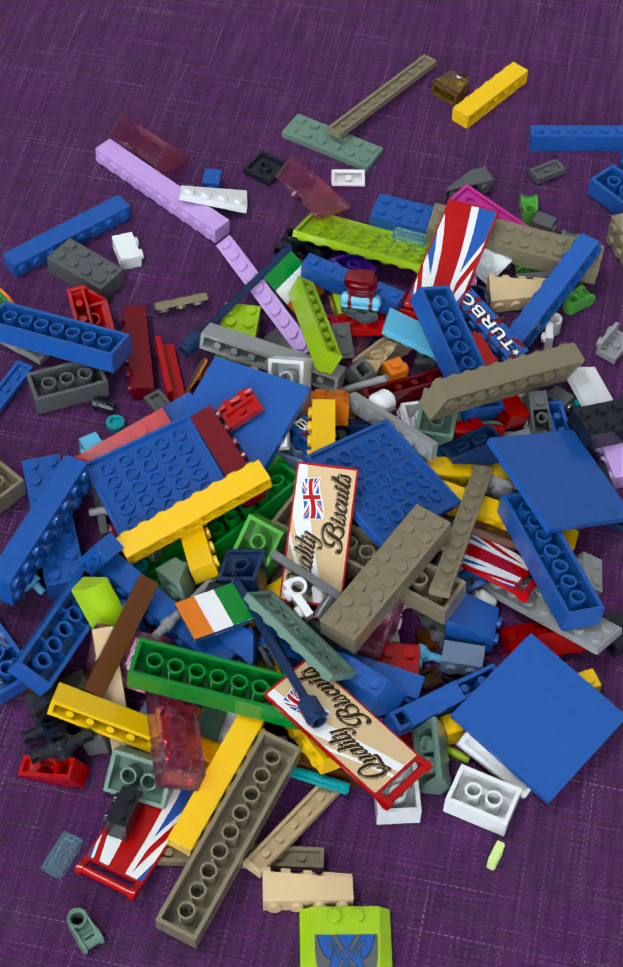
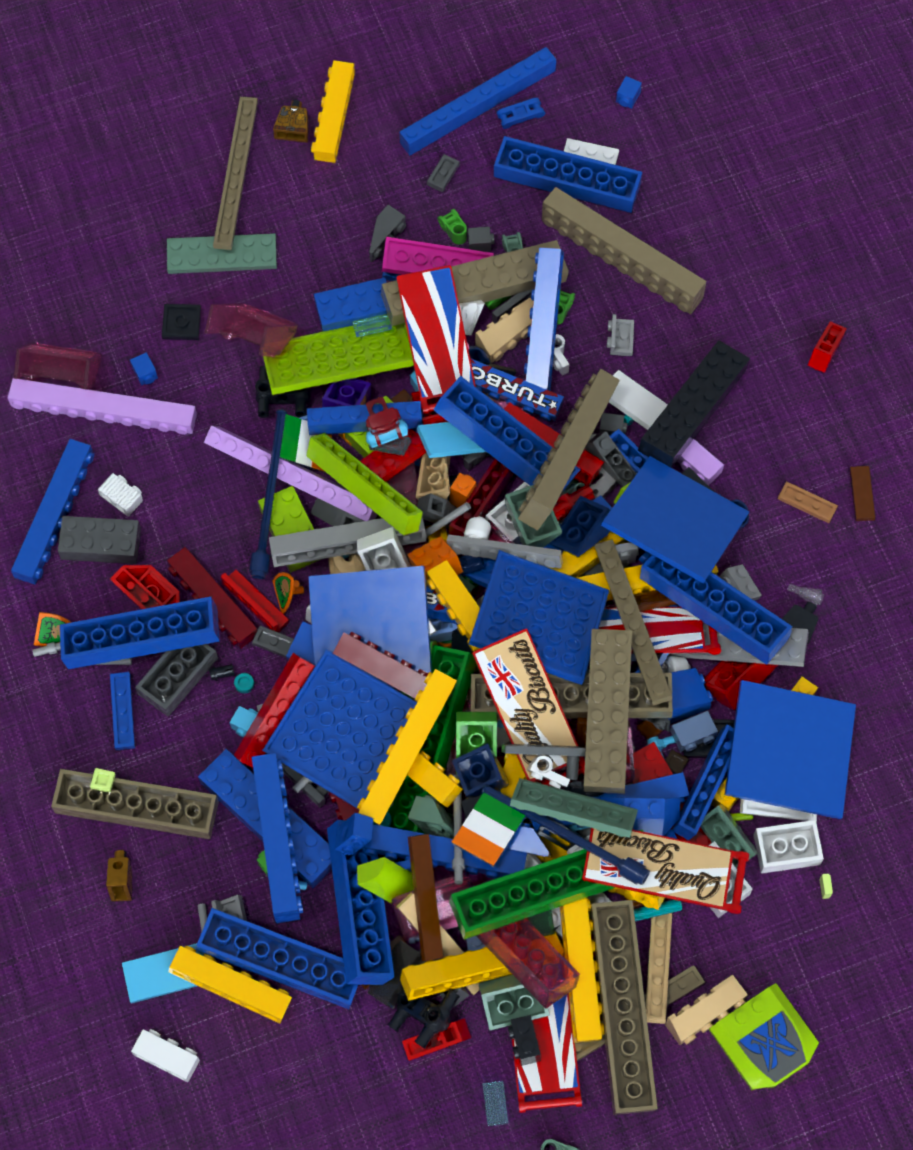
camera: 30 degrees left, 15 degrees up
dark tan plate [152,292,208,313] -> none
white wing [179,185,247,213] -> none
red plate [217,387,265,431] -> none
dark grey plate [330,322,355,361] -> none
white slope [331,169,365,187] -> none
blue tile [401,681,466,727] -> none

